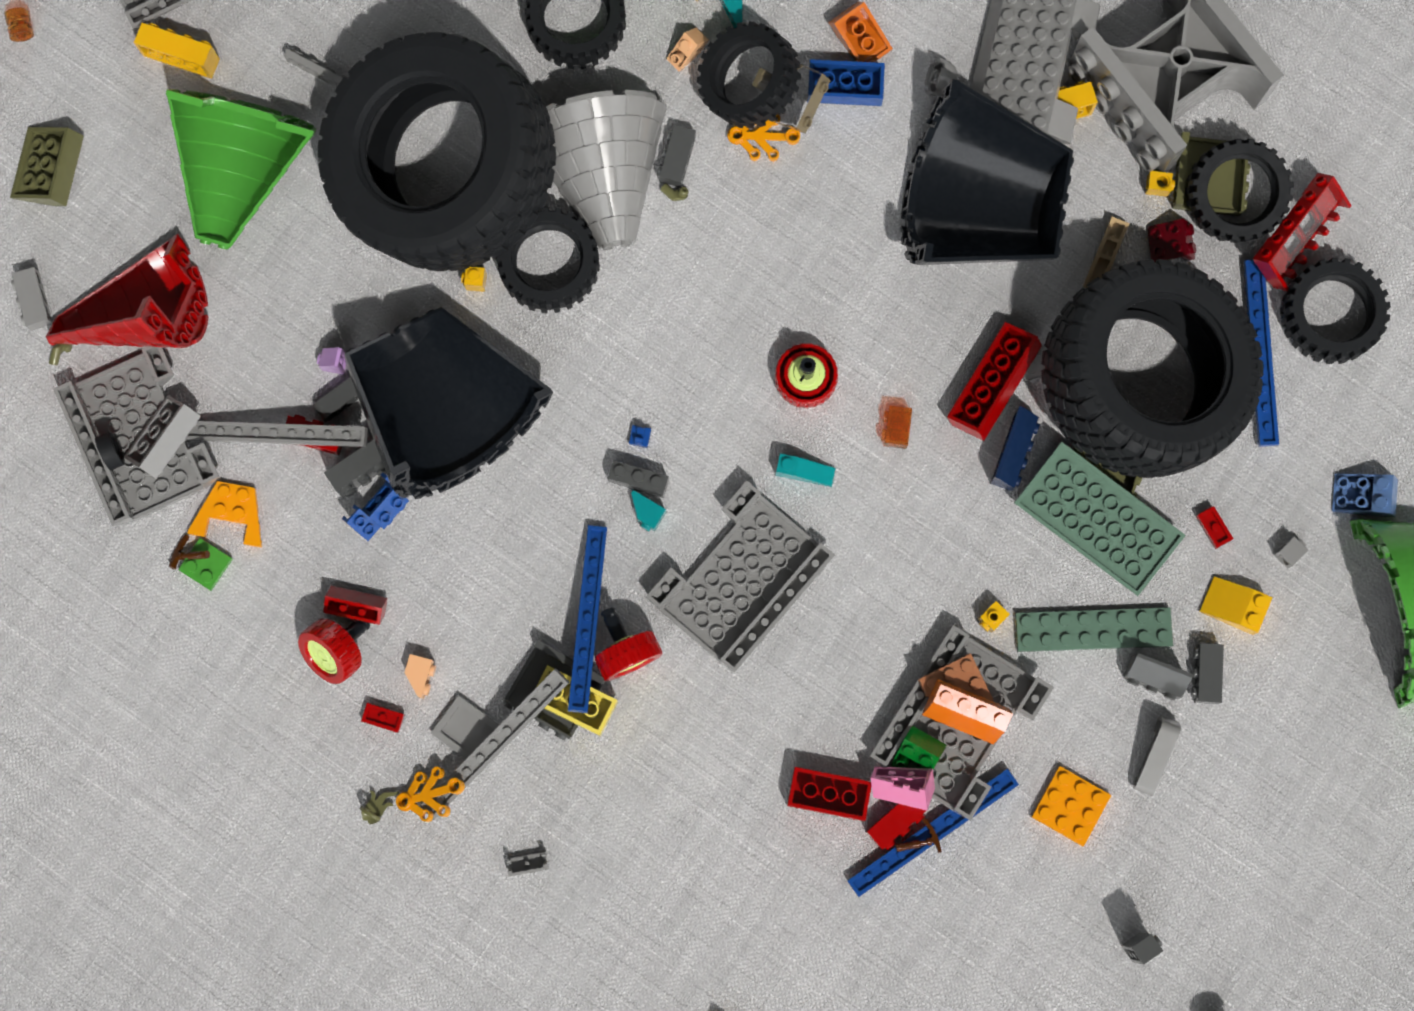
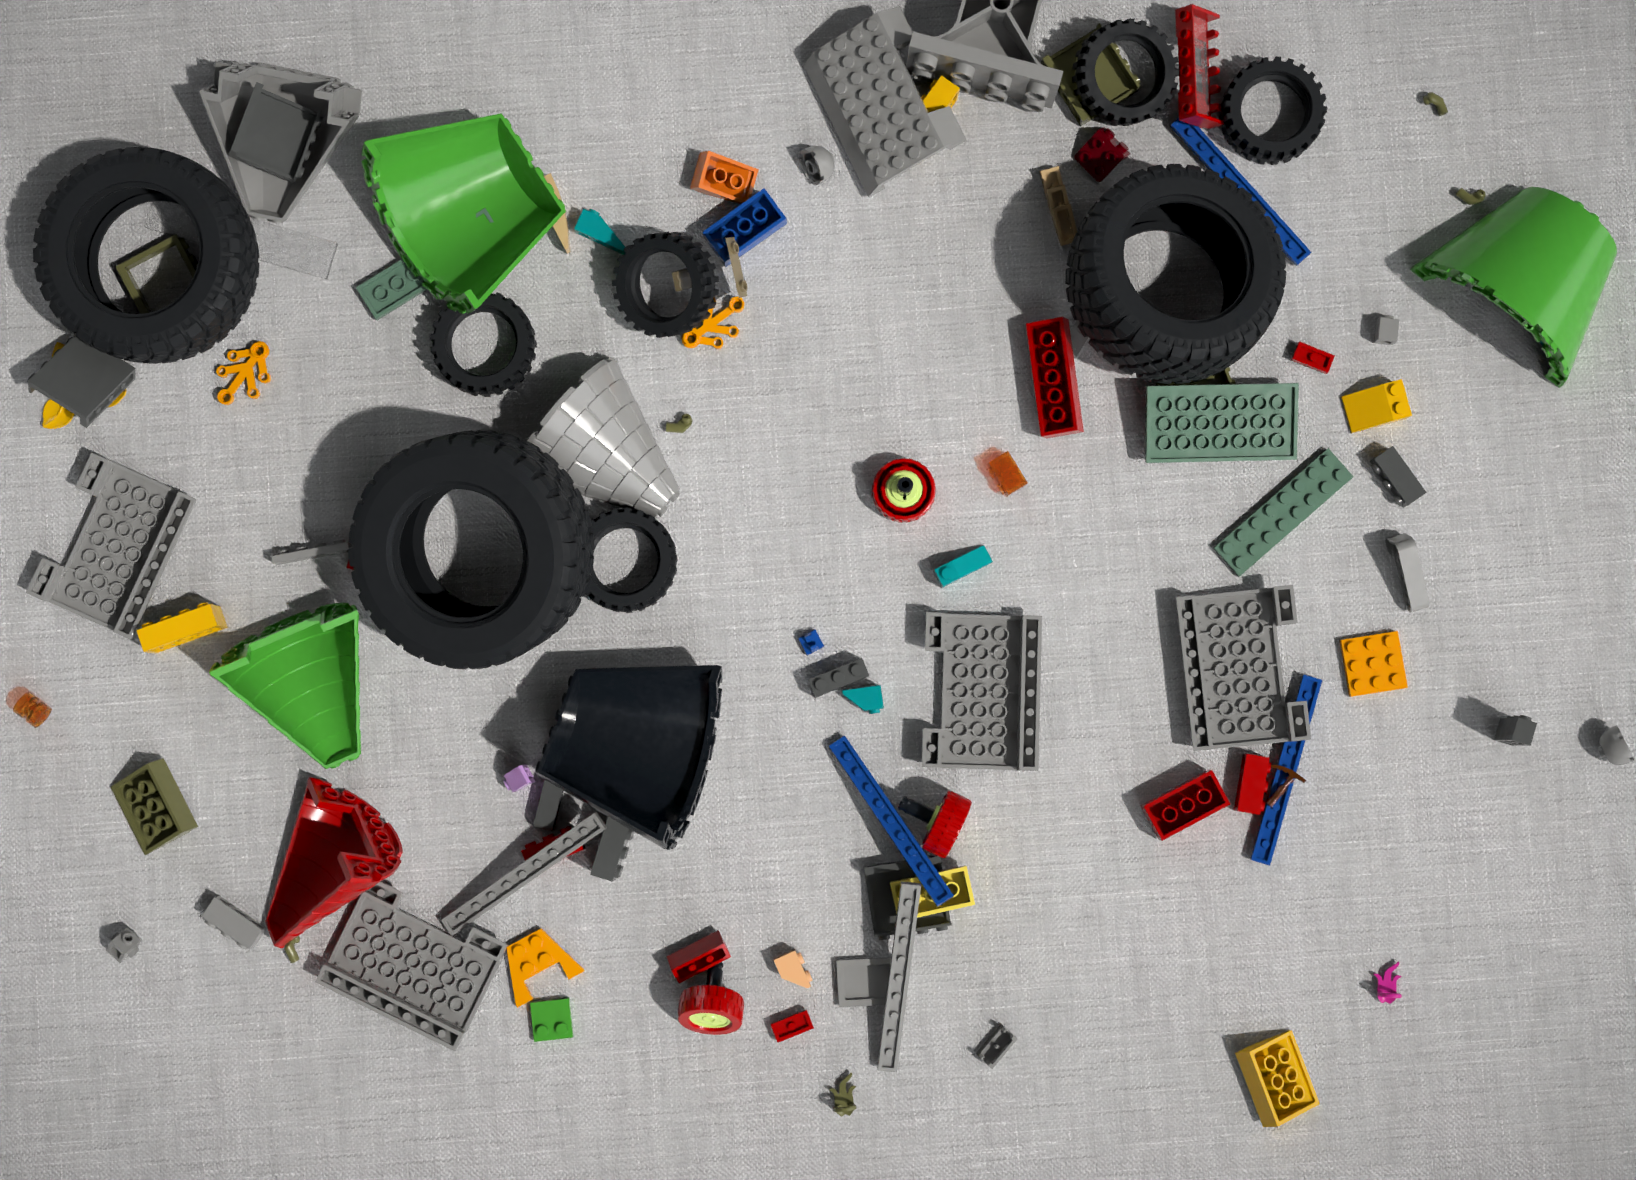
camera: 40 degrees left, 5 degrees up
black tyre [95,431,125,470] -> none
light grey slope [124,395,201,479] -> none
reddish brown piece [169,534,210,570] -> none
blue bracket [342,472,409,541] -> none
light orange plant [396,766,465,822] -> none
yellow brick [461,267,487,292] -> none
dark grey brick [657,124,696,188] -> none
light nougat slope [667,28,709,71] -> none
bright pink wedge [870,767,935,811] -> none
green slope [891,726,947,770] -> none
black cone [900,79,1074,265] -> none
nougat plate [918,653,994,702] -> none
orange slope [922,679,1013,745] -> none
yellow brick [978,601,1010,633] -> none
dark blue slope [990,406,1040,491] -> none
slope [1123,653,1194,701] -> none
yellow brick [1145,171,1175,197] -> none
medium blue slope [1332,474,1398,517] -> none

